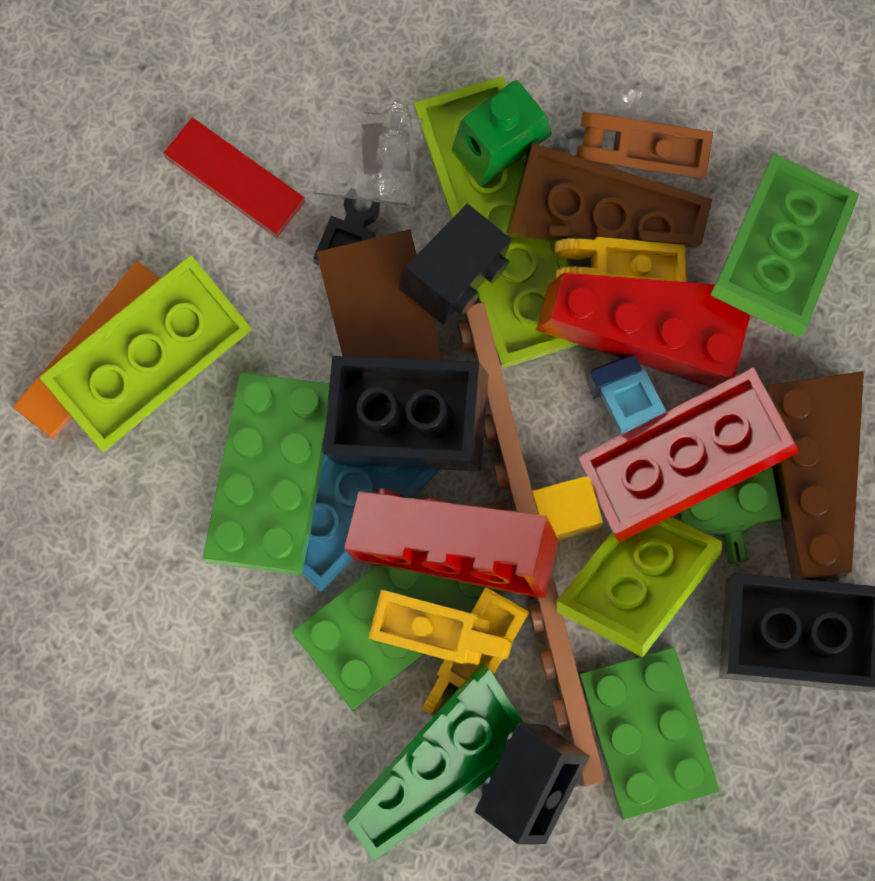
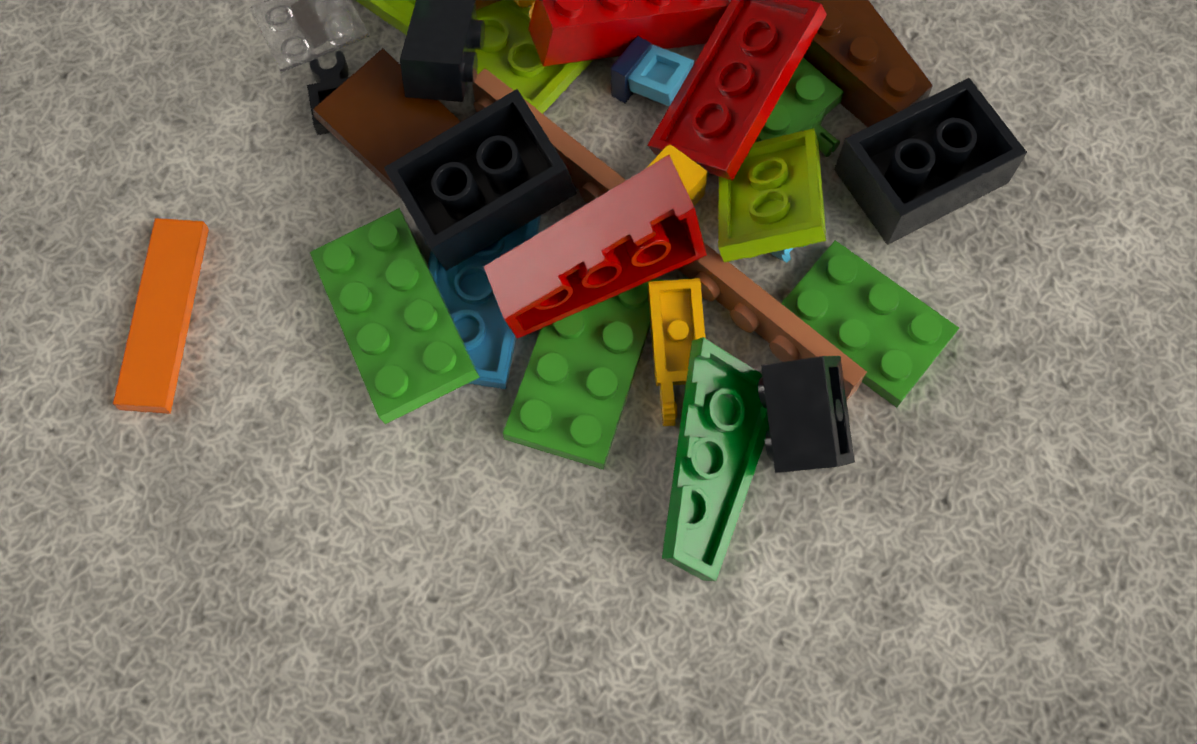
camera: 35 degrees left, 10 degrees down
lime plate [39,255,253,453] -> none
red tile [163,117,305,238] -> none
yellow hinge [368,590,513,665] -> none

